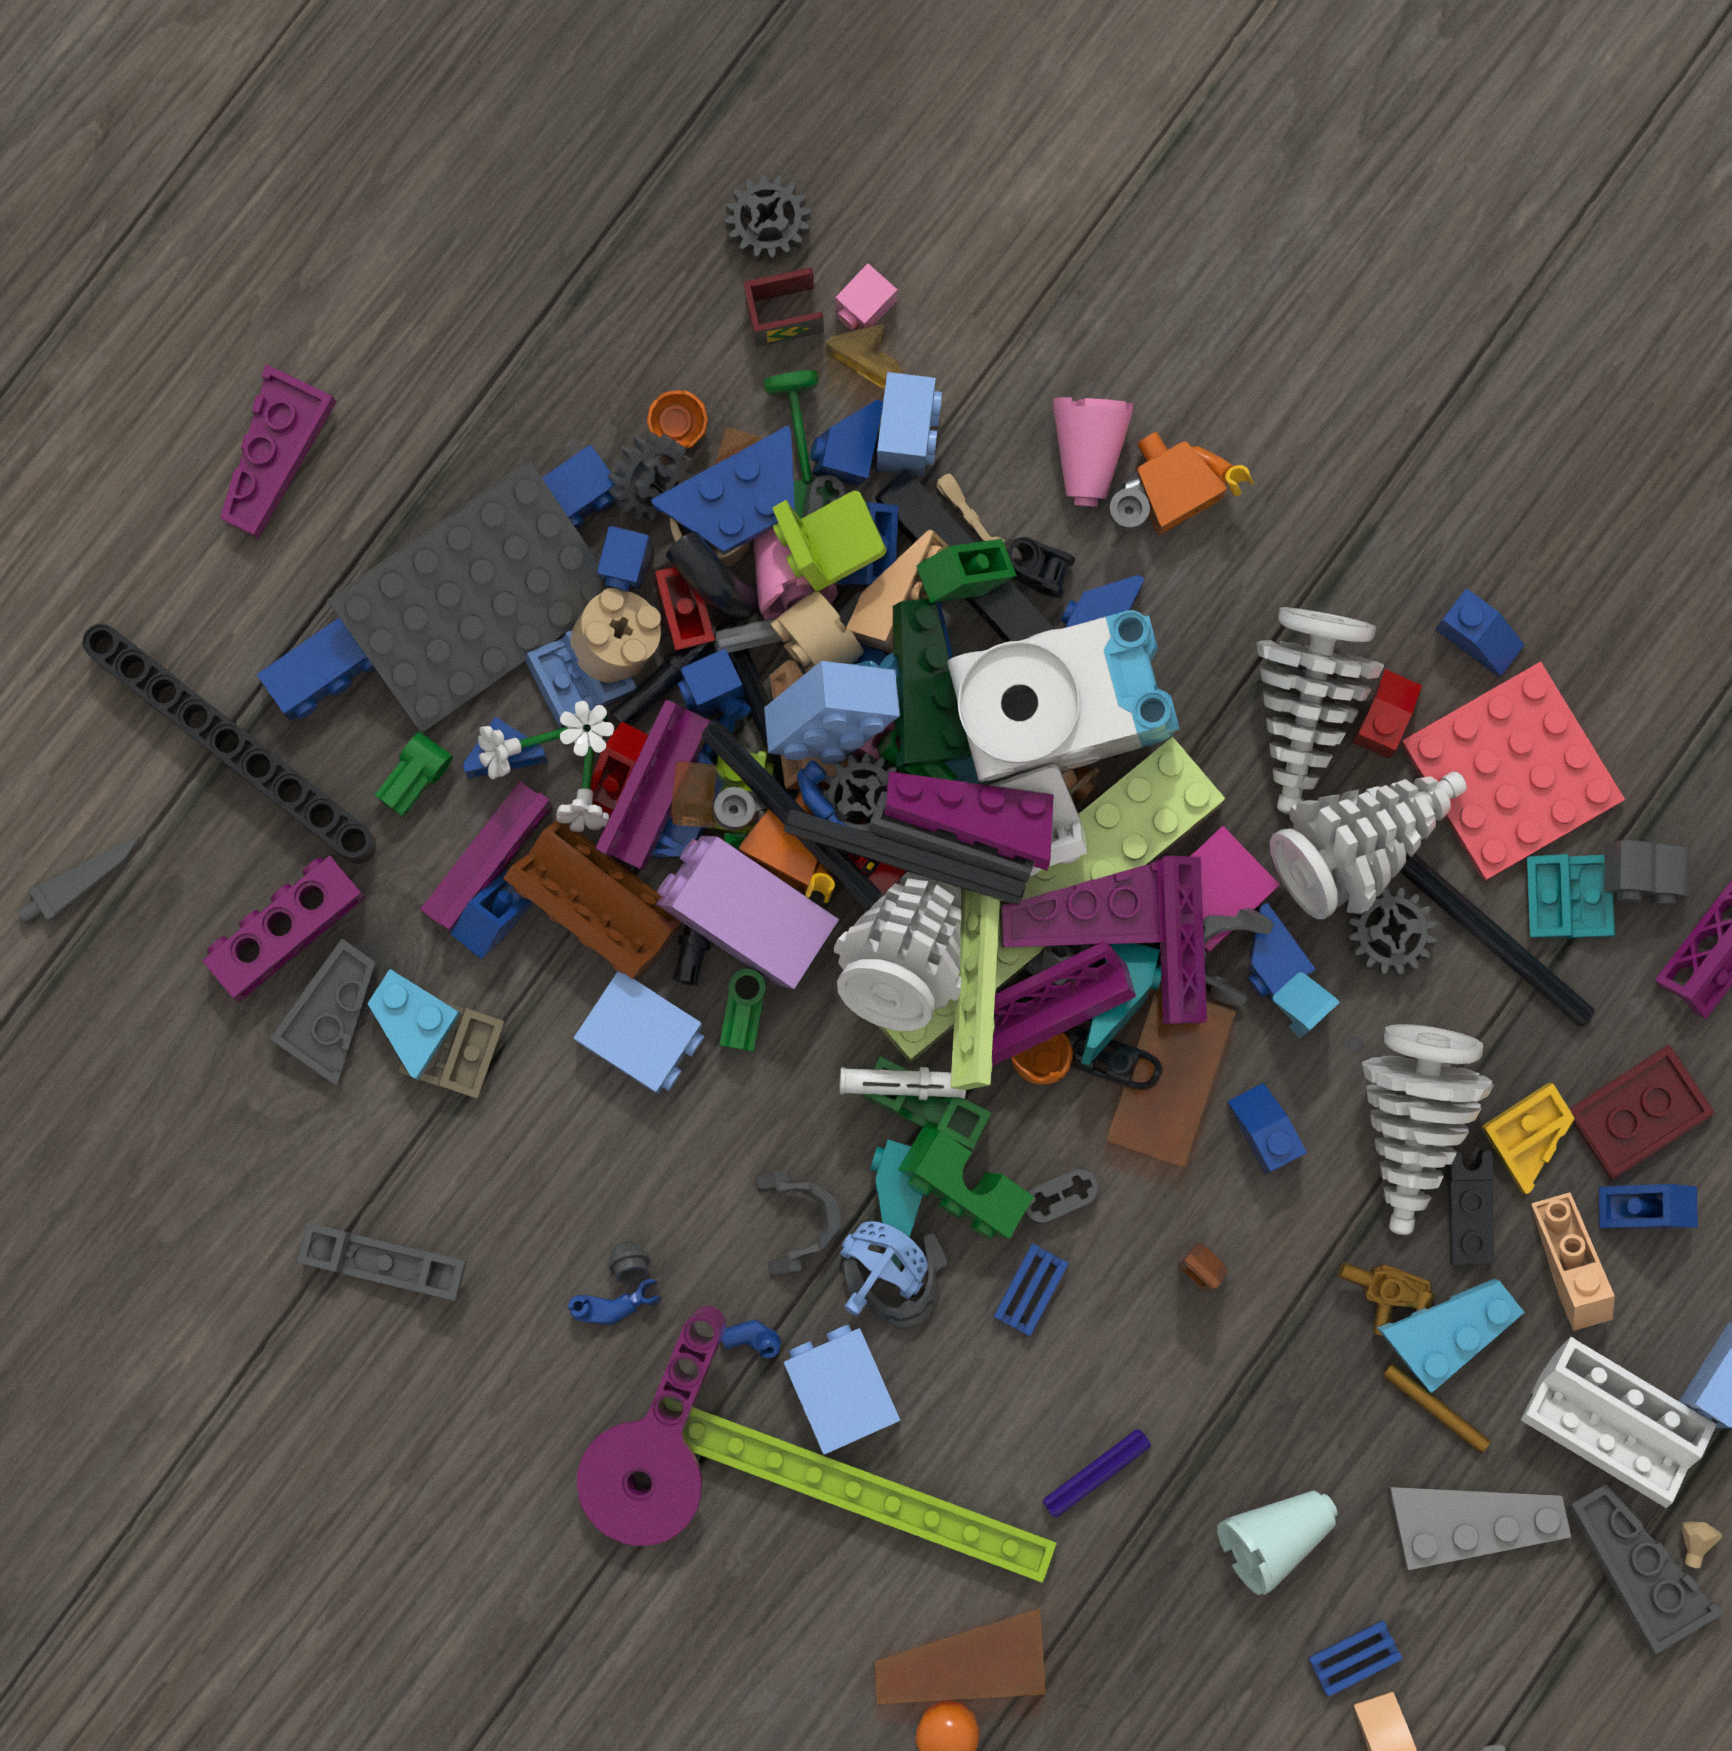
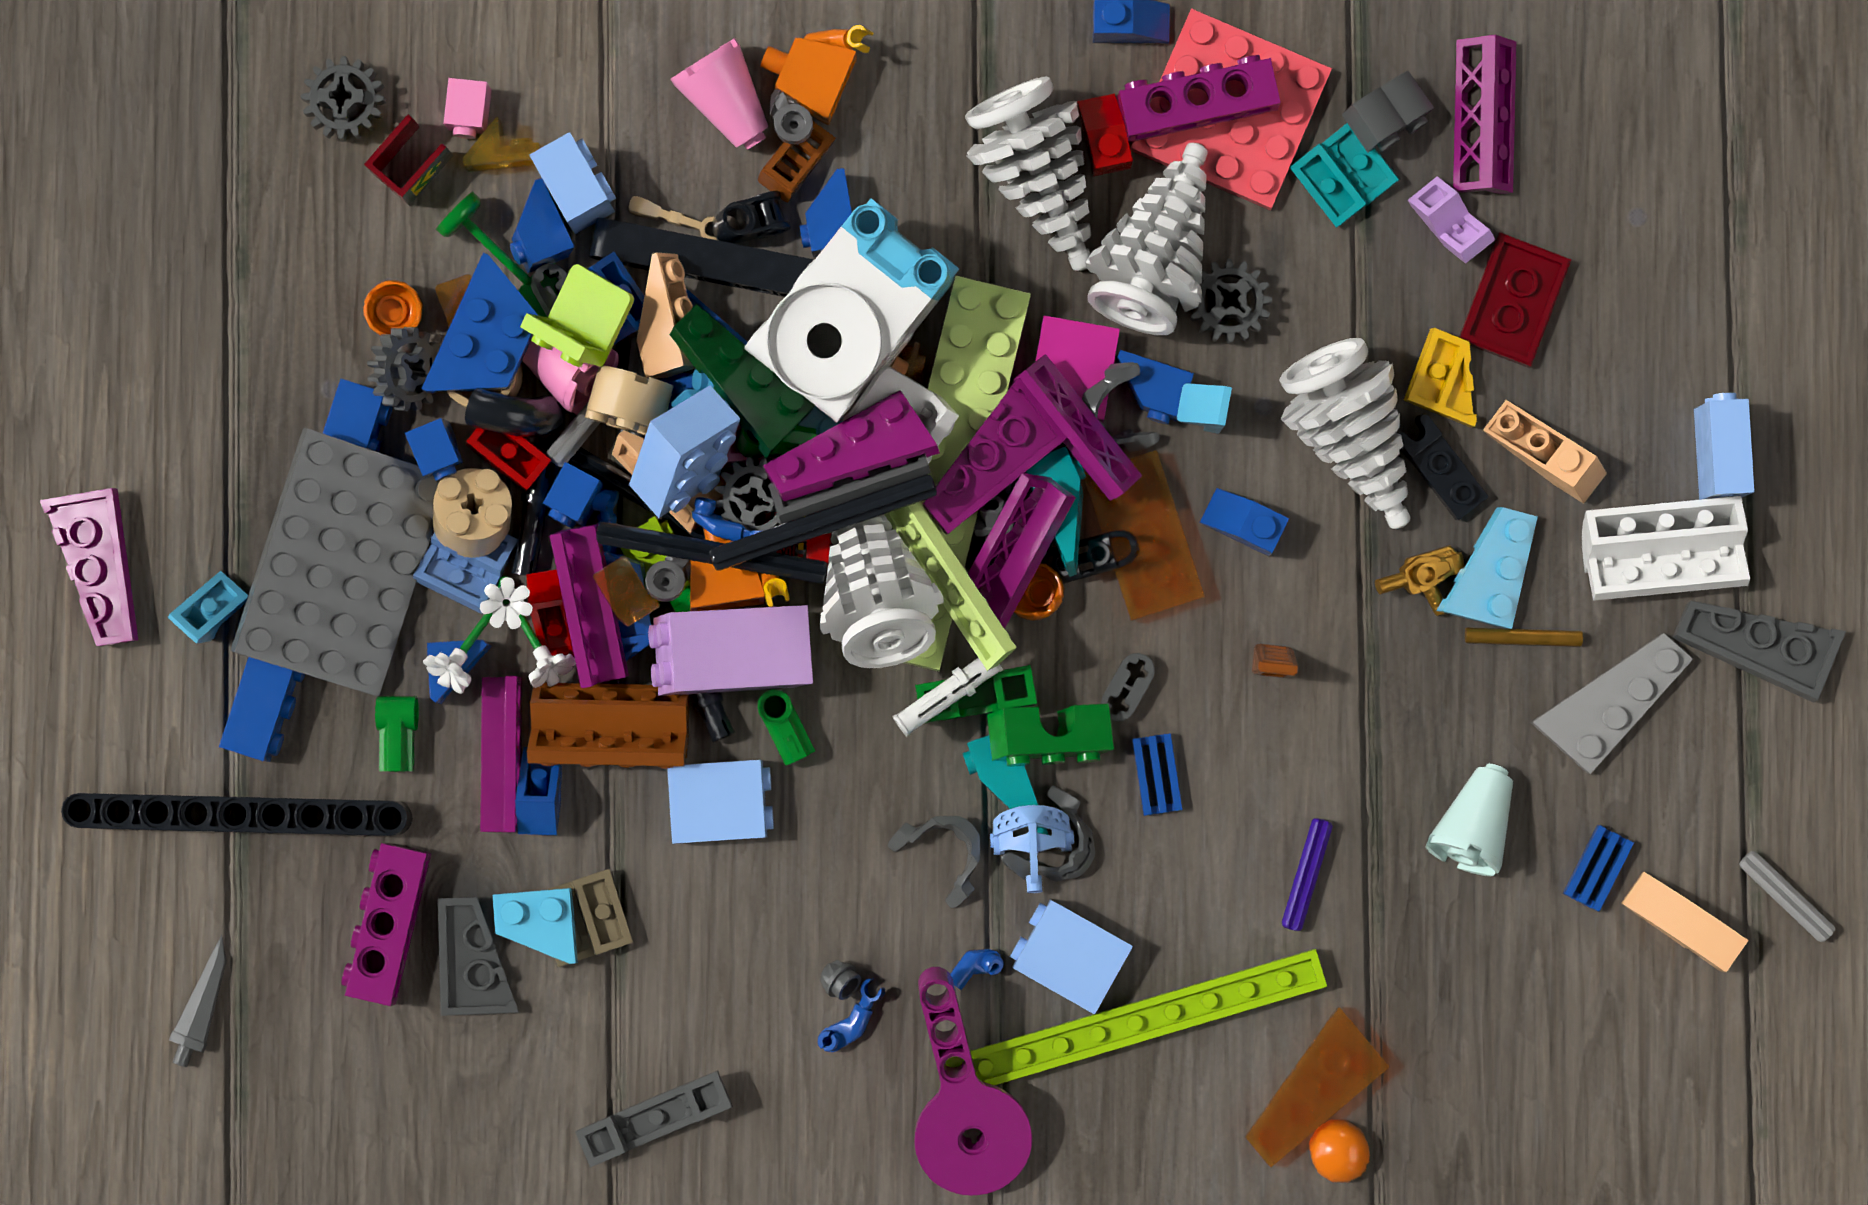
camera: 30 degrees left, 5 degrees up
green brick [916,539,1017,603] -> none
black axle [1400,854,1595,1026] -> none
blue slope [1599,1184,1698,1229] -> none
tan rock [1682,1521,1722,1568] -> none
none -> medium azure slope [168,571,248,644]
none -> dark orange slope [757,121,836,203]
none -> magenta brick [1117,55,1281,142]
none -> lavender slope [1408,176,1495,264]

